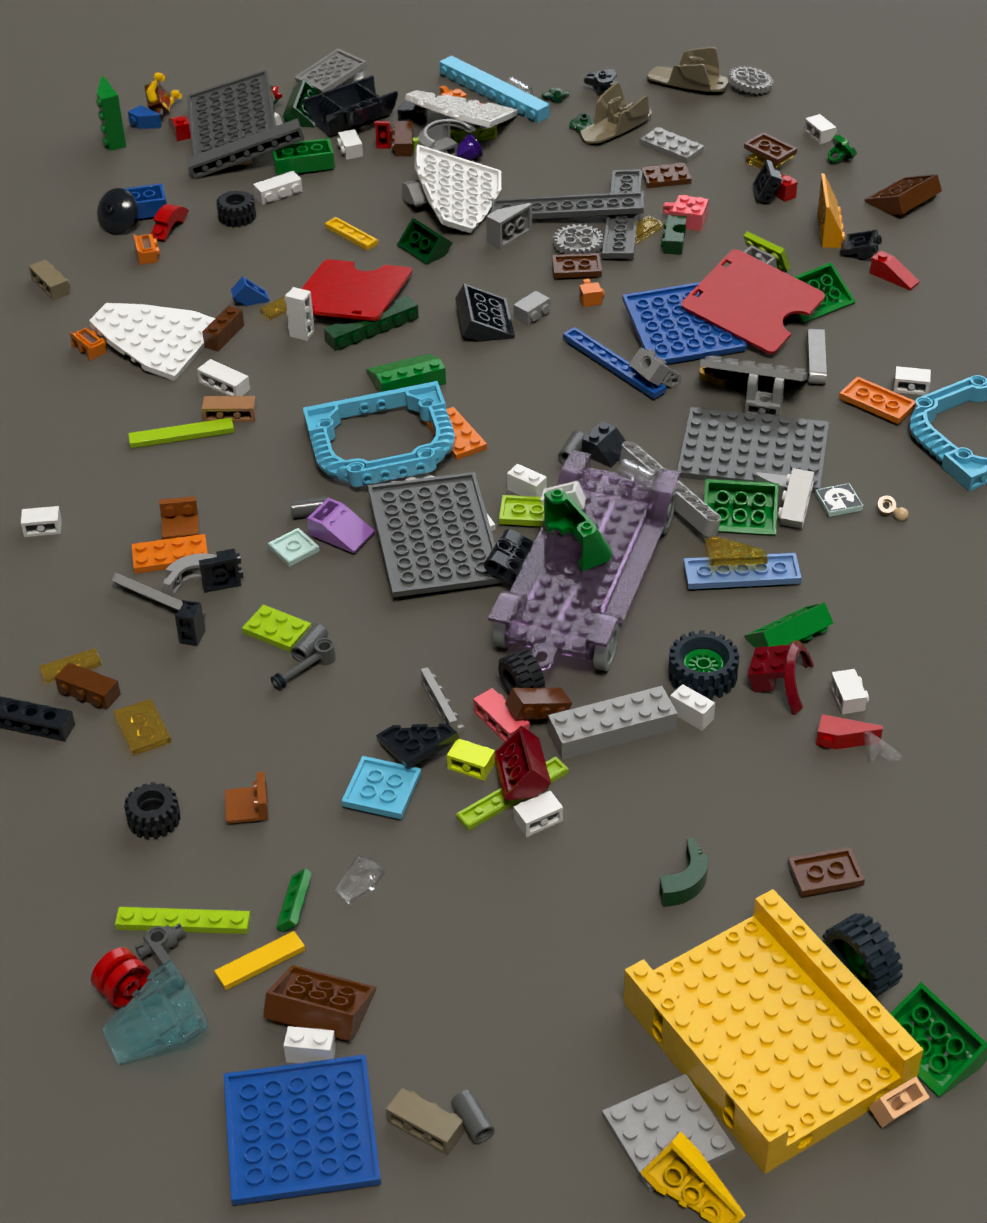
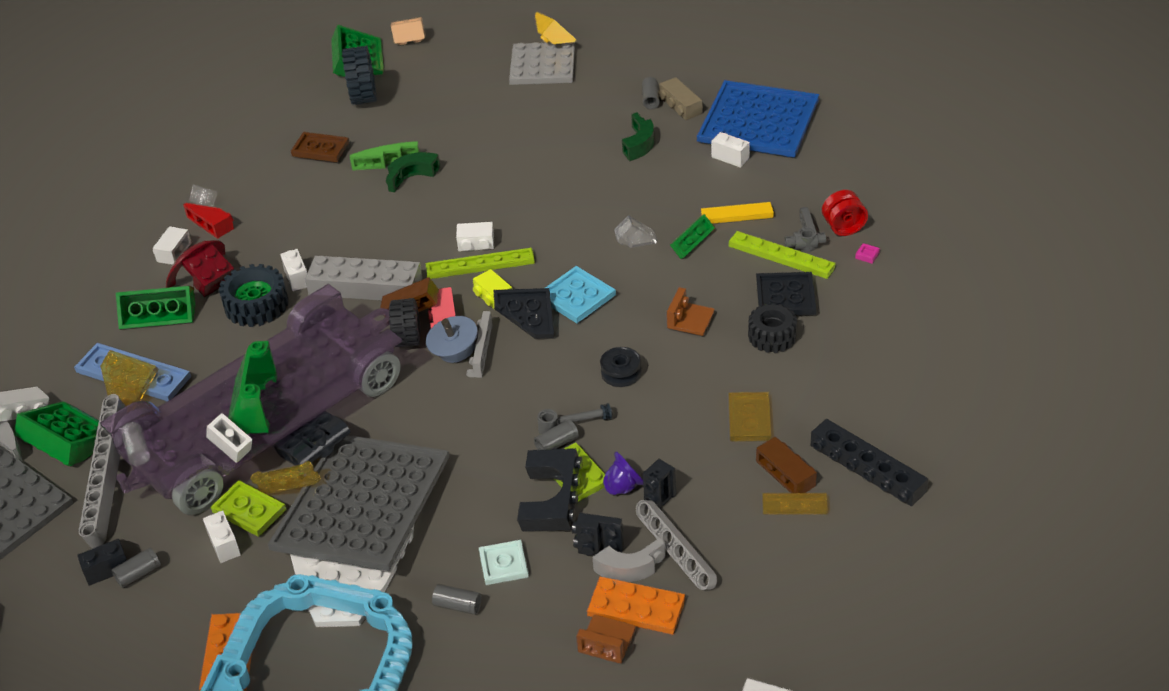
camera: 150 degrees left, 0 degrees up
clear light blue wedge [102,959,208,1066] -> none
reddish brown slope [263,965,376,1041] -> none
medium lavender slope [307,497,375,553] -> none
dark red slope [495,725,551,800] -> none
yellow brick [623,889,923,1174] -> none
none -> clear yellow plate [250,461,321,494]
none -> bright green slope [350,141,419,170]
none -> sand blue piece [426,316,478,363]
none -> black arch [517,448,583,532]
none -> black wheel [600,347,642,387]
none -> dark purple piece [603,452,643,495]
none -> dark green arch [622,112,654,161]
none -> black plate [756,272,816,315]
none -> dark pink tile [855,243,880,264]

